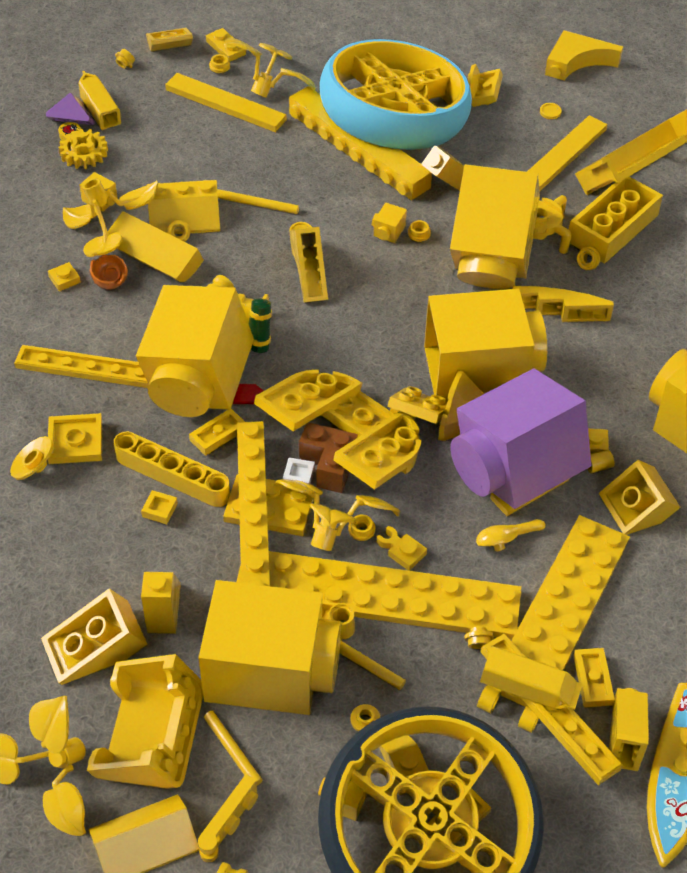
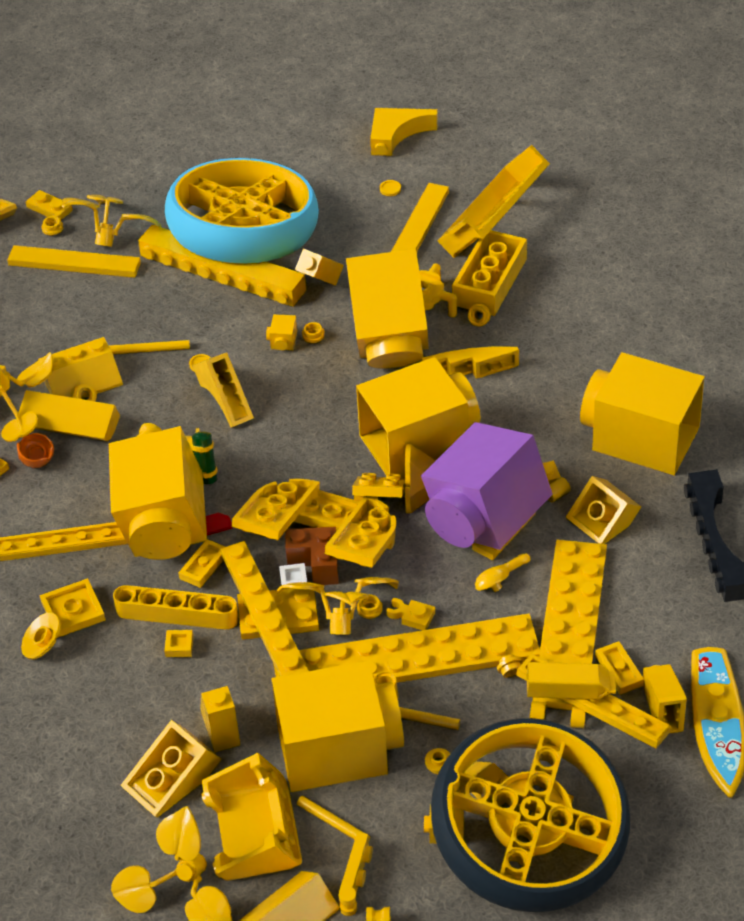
camera: 15 degrees left, 5 degrees down
yellow bracket [468,64,503,107] -> none

